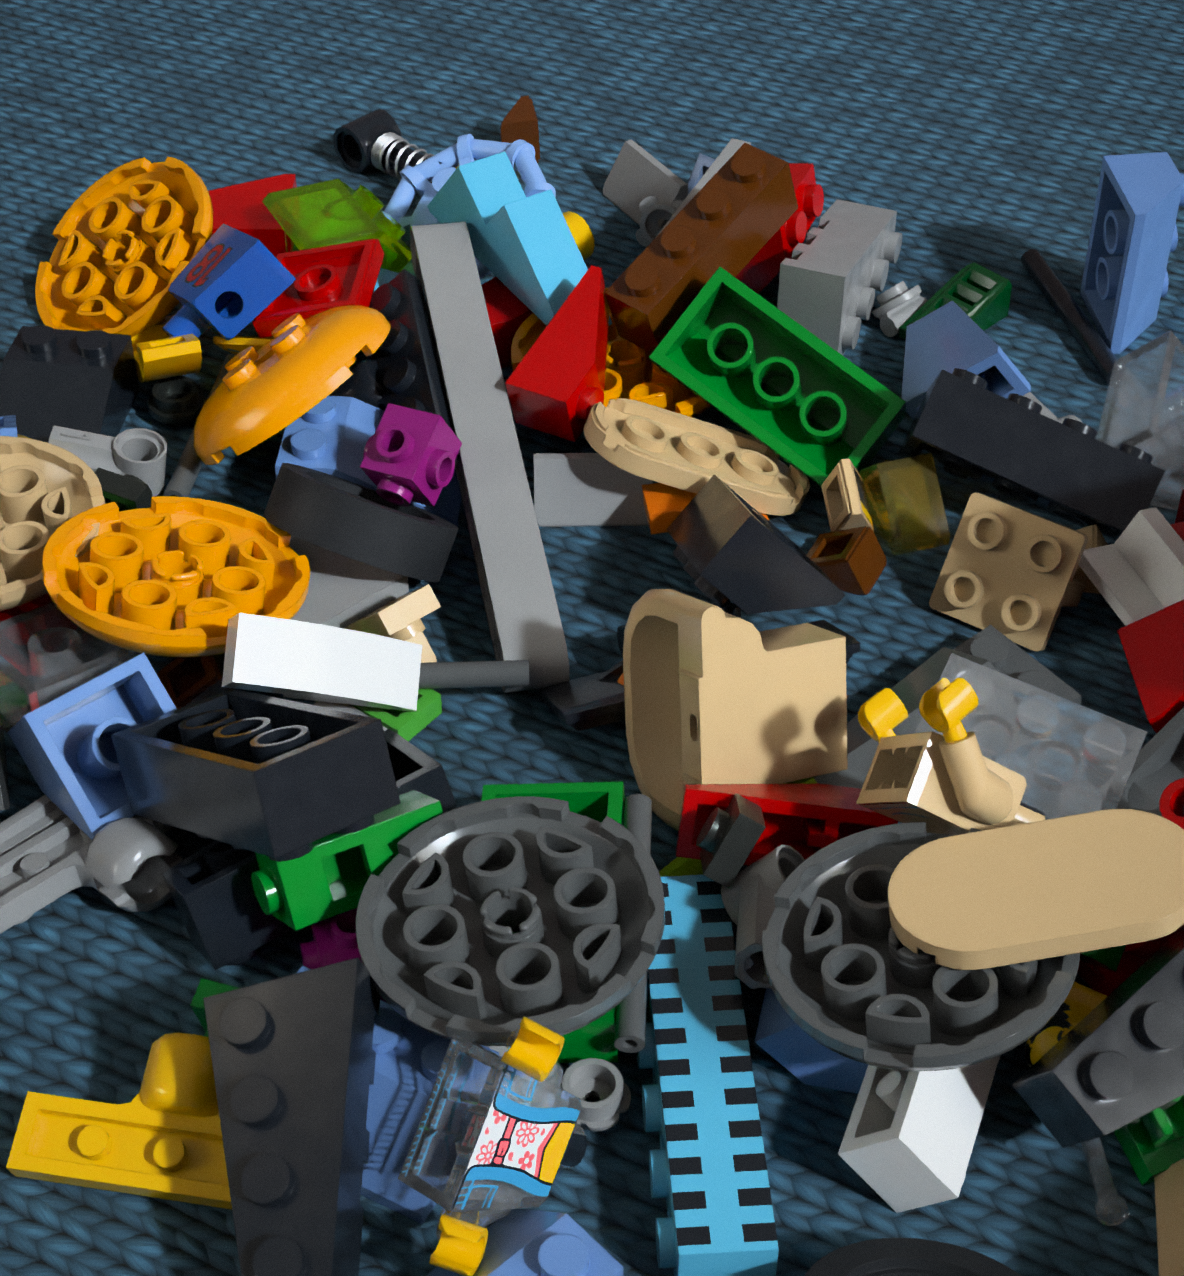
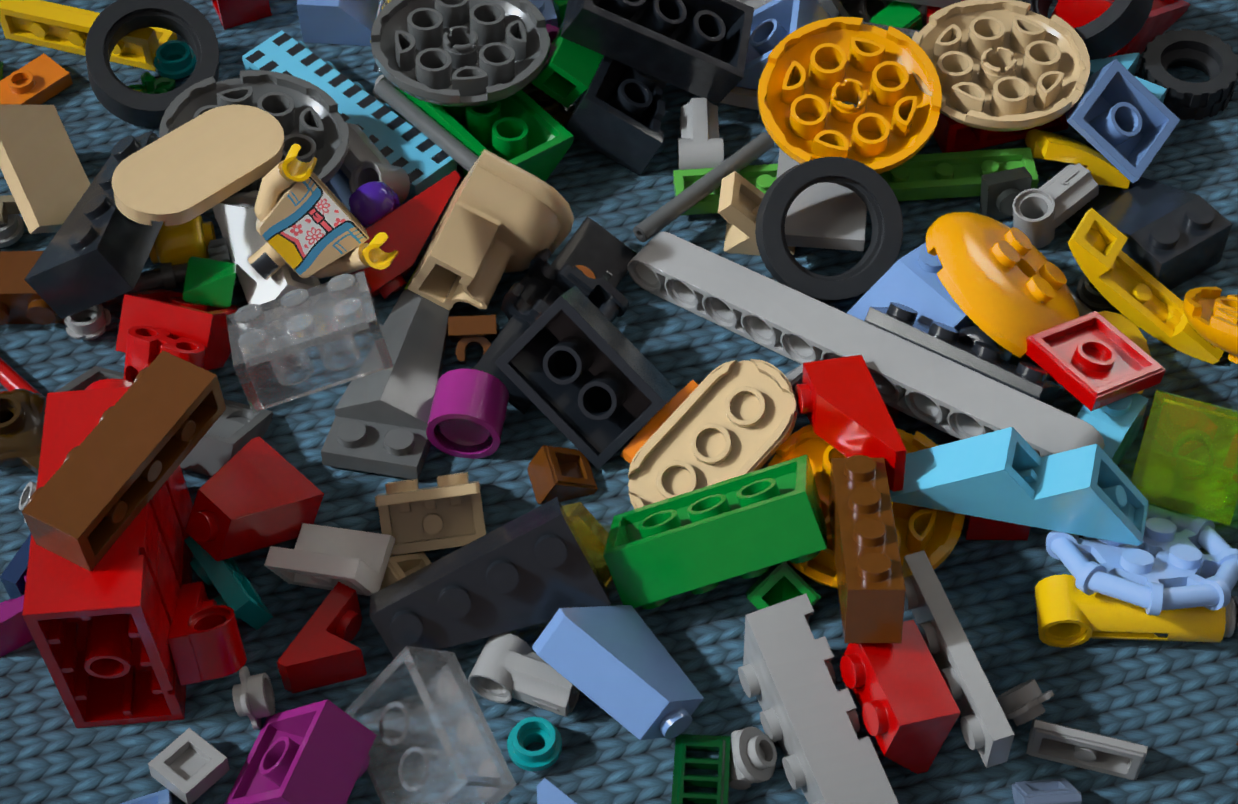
camera: 140 degrees right, 10 degrees up
blue torso [162,223,296,341] -> none
white slope [222,613,422,712] -> none
magenta brick [360,403,462,507] -> none
pearl dark grey plate [696,793,766,889] -> none
tan slope [821,459,874,532] -> none
none -> dark purple piece [349,181,400,227]
none -> magenta piece [426,369,509,459]
none -> teal plate [507,717,562,771]

